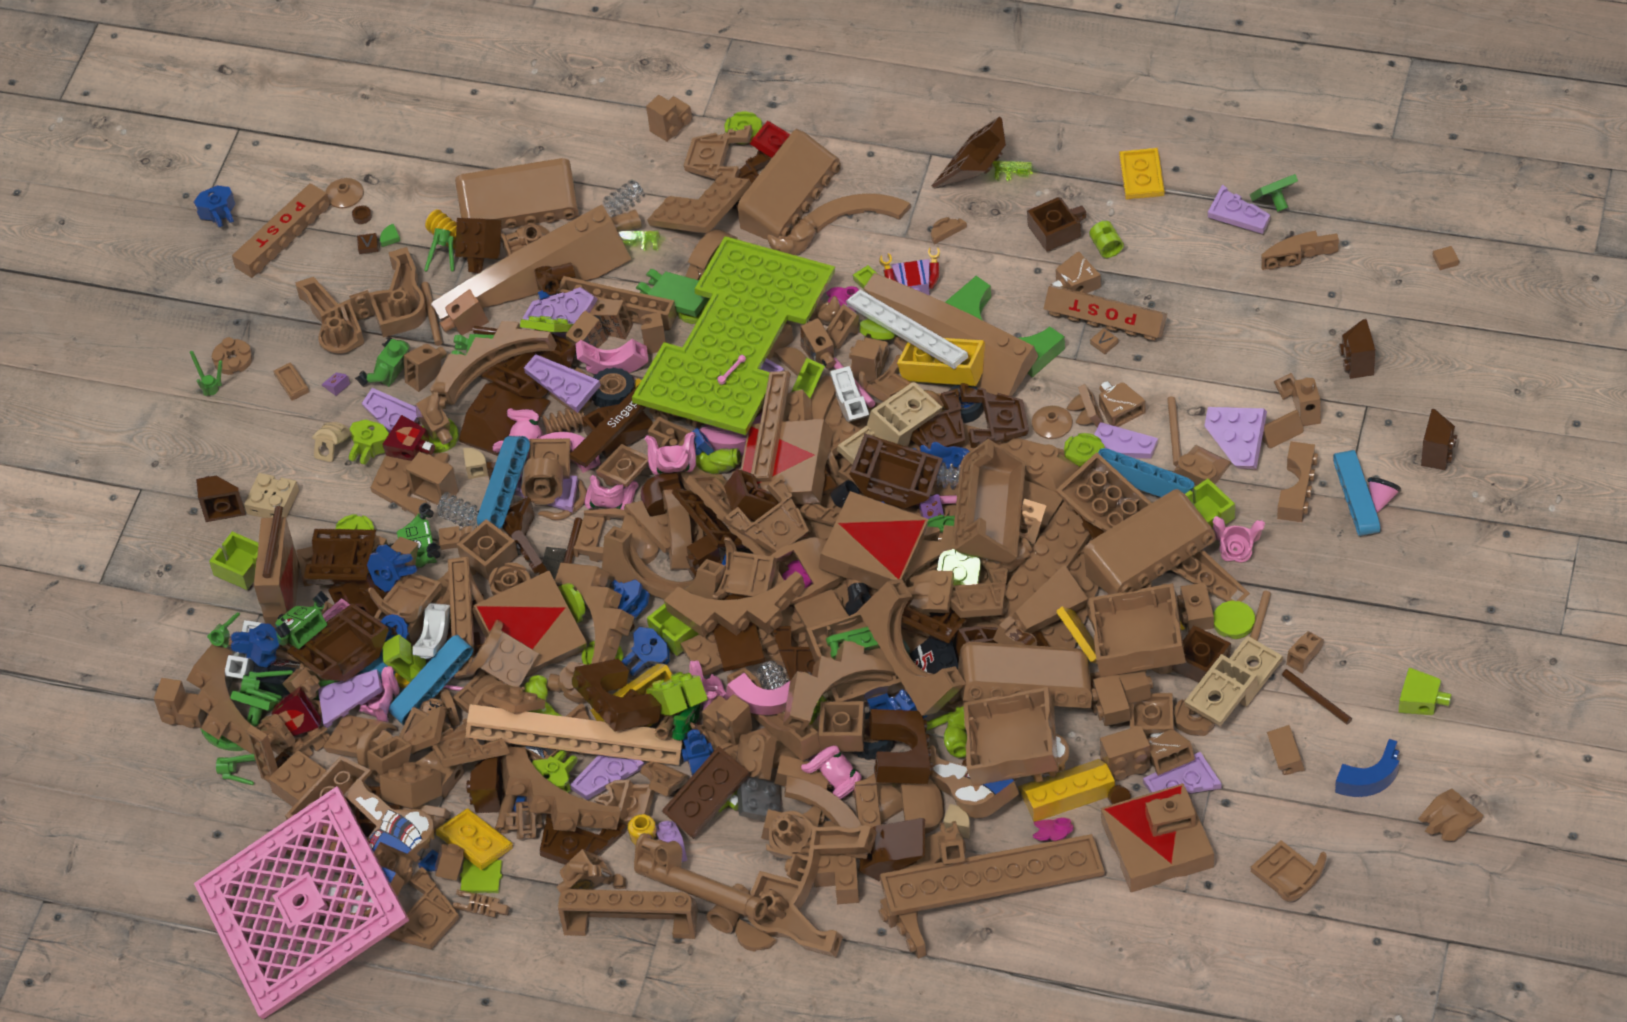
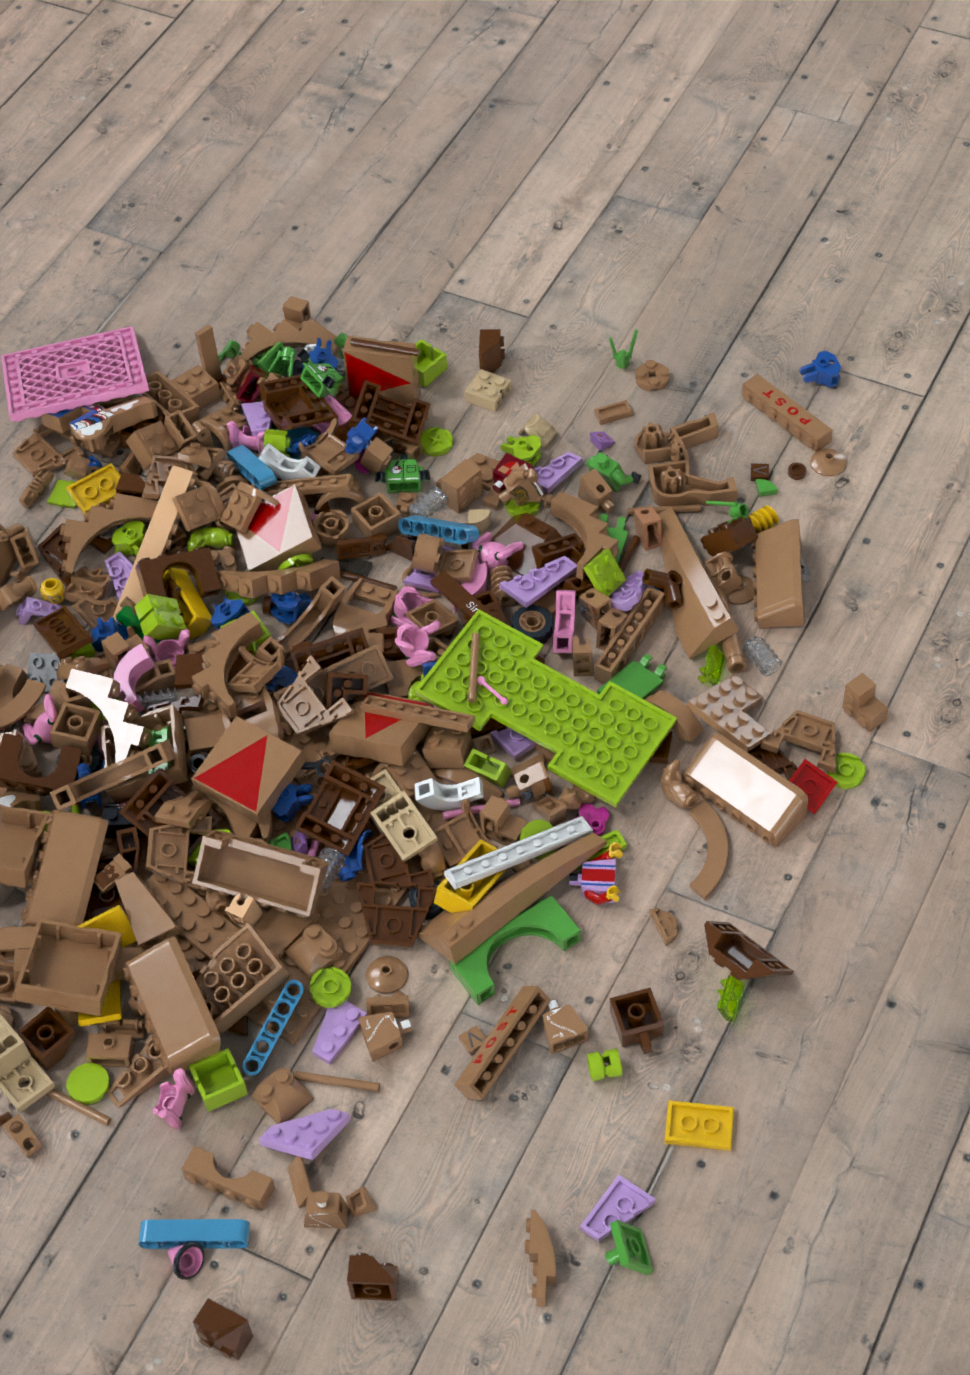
camera: 100 degrees right, 0 degrees up
none -> medium nougat bar [468,633,480,703]

